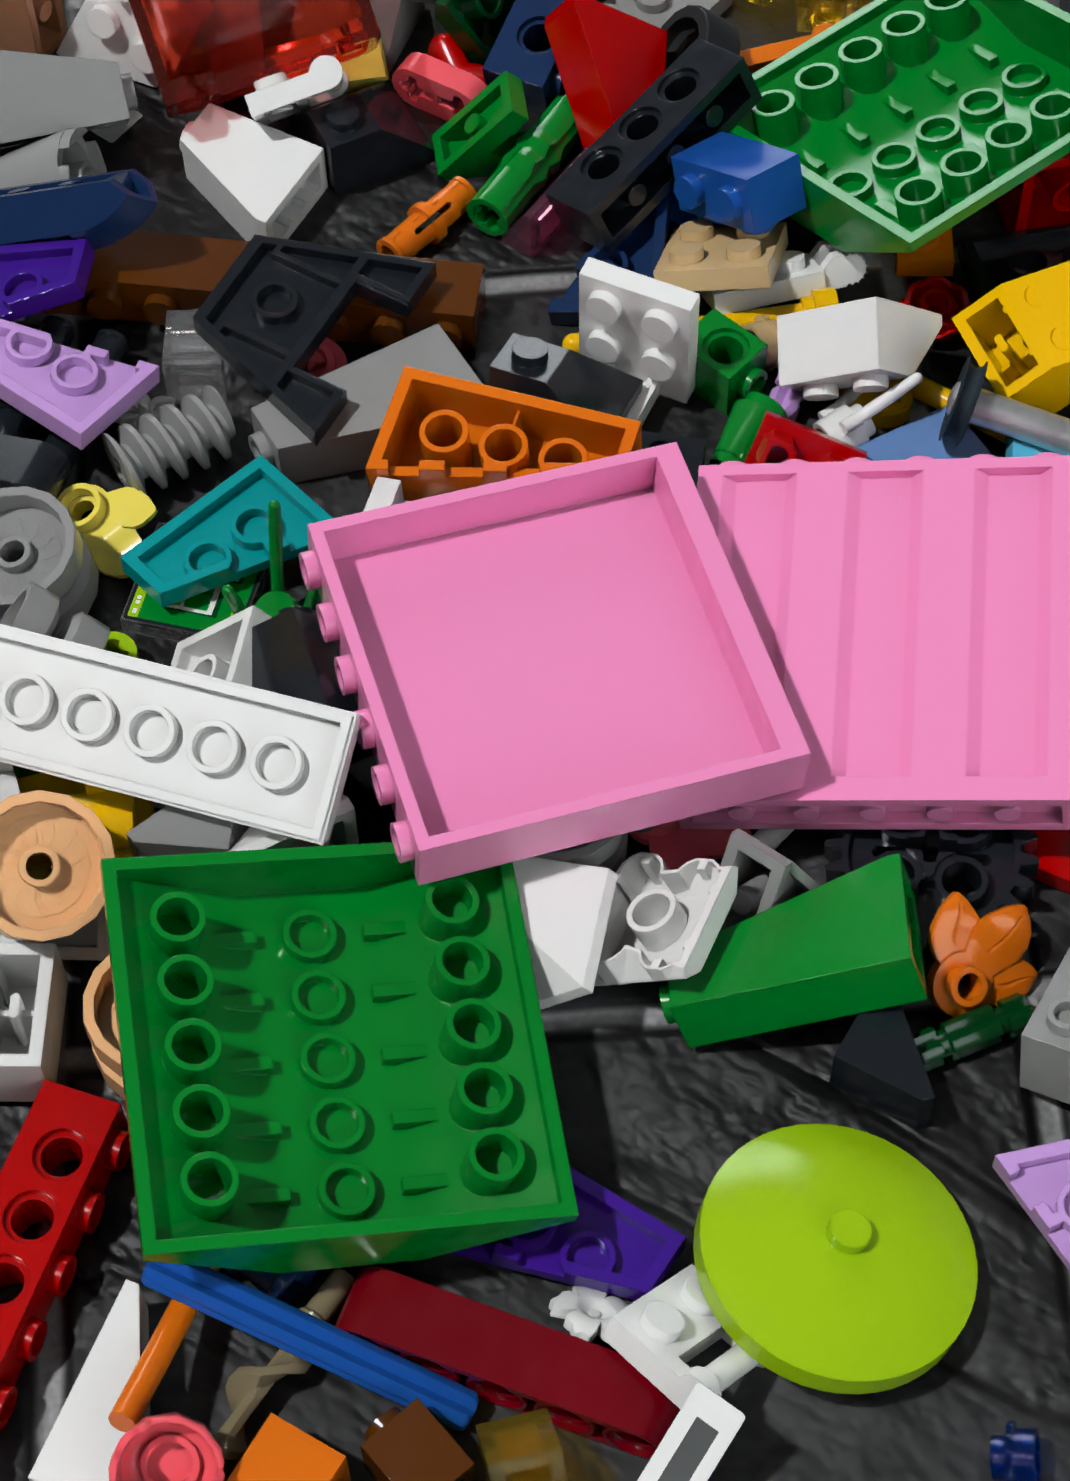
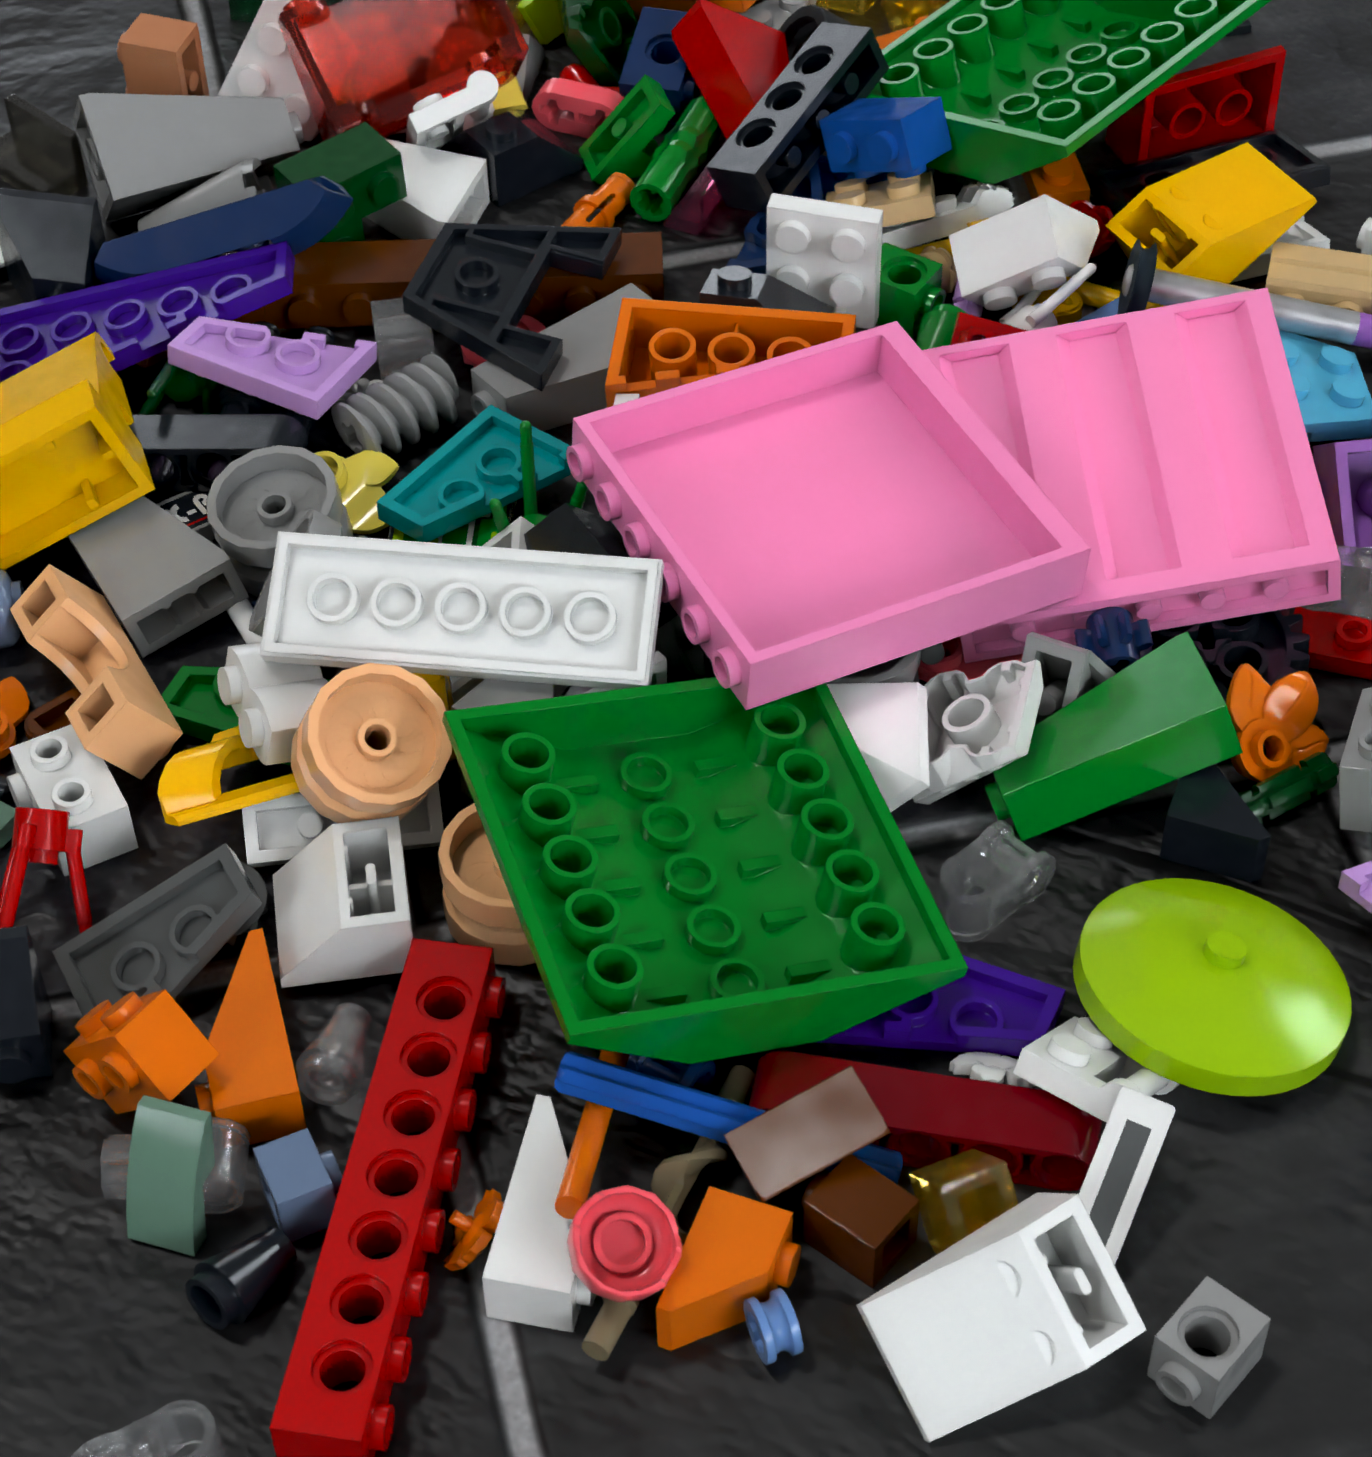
camera: 10 degrees left, 10 degrees down
none -> dark green brick [273,122,407,243]
none -> orange plant [444,1188,504,1271]
none -> slope [723,1065,890,1202]
none -> clear piece [936,820,1057,942]
none -> dark blue gear [1074,607,1154,674]

